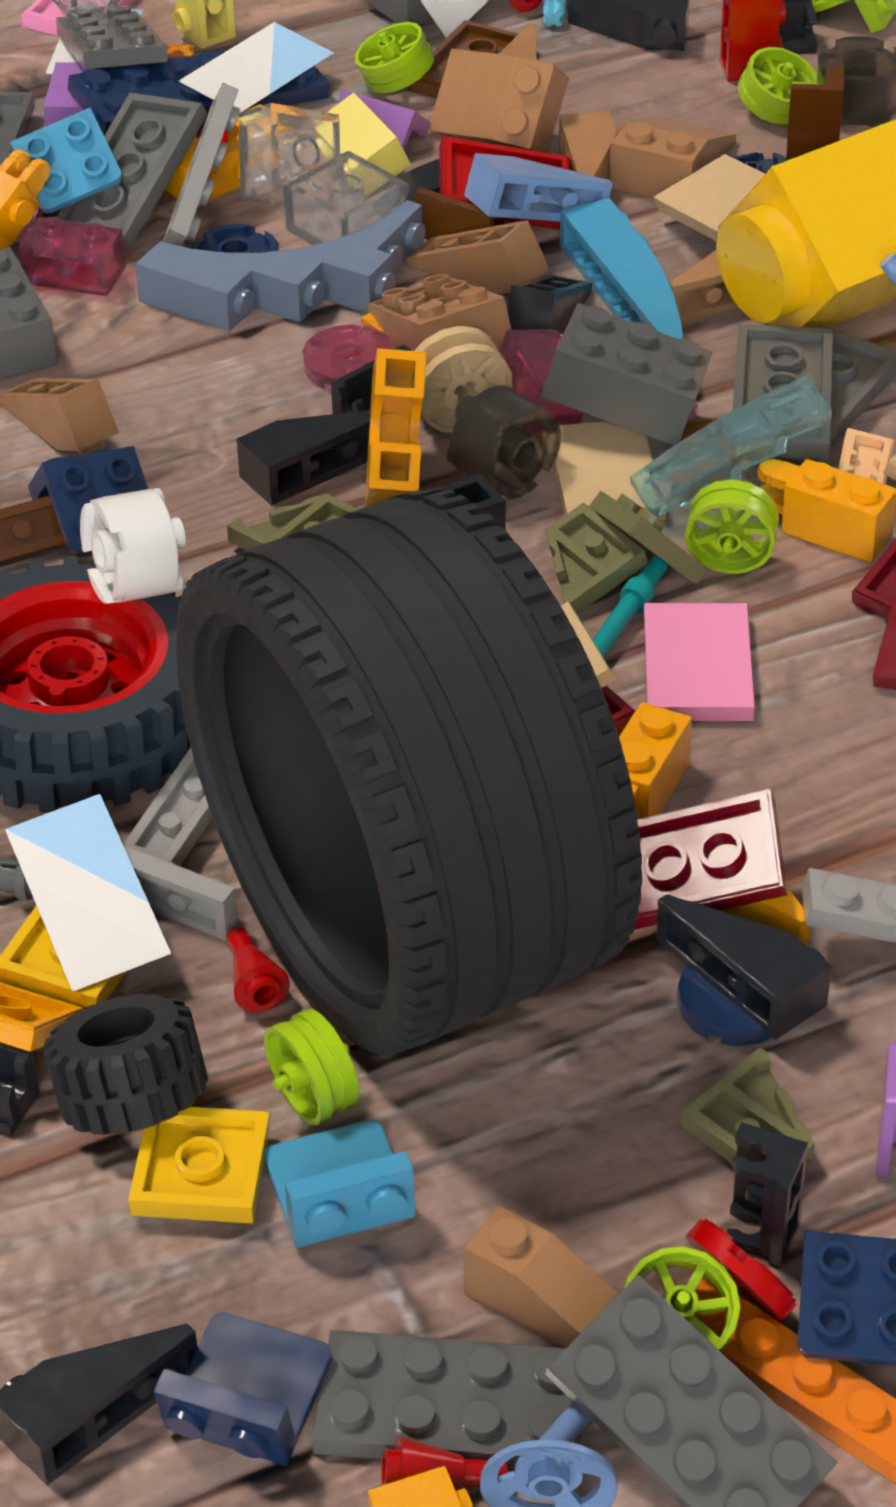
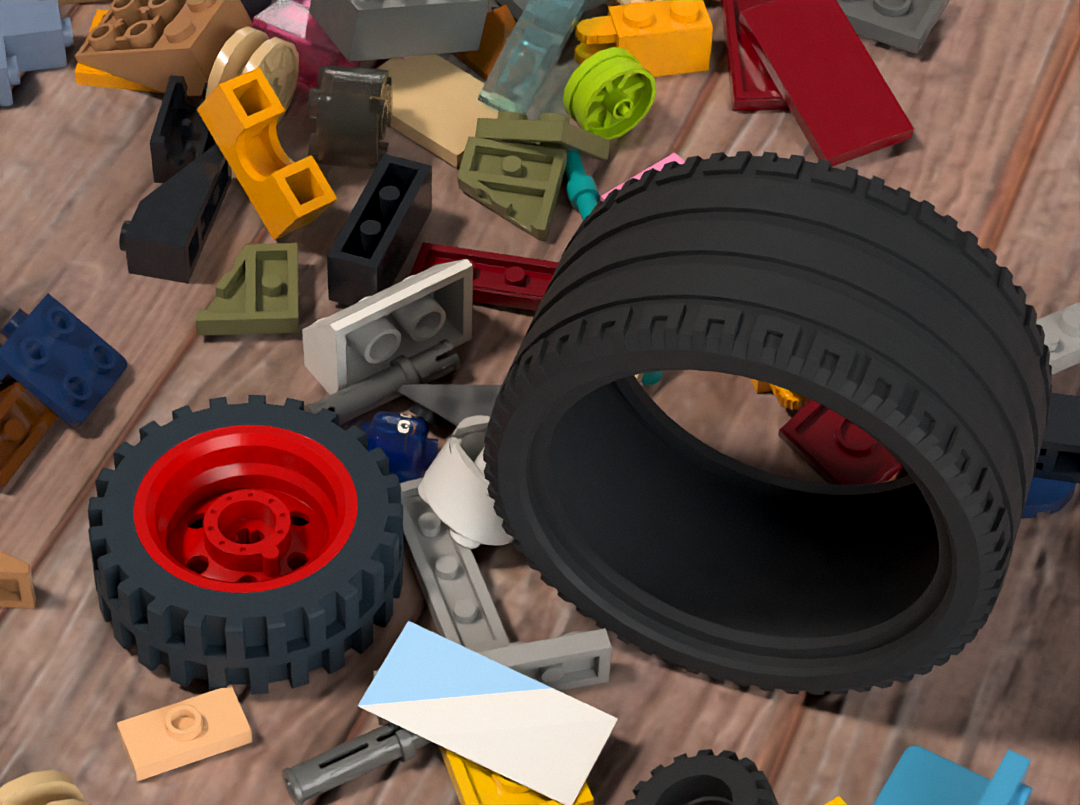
camera: 45 degrees left, 5 degrees up
white brick [80,488,186,604] -> none
red cone [226,926,290,1013] -> none
lime wheel [264,1008,360,1125] -> none
clear pink tile [302,324,394,389] -> none

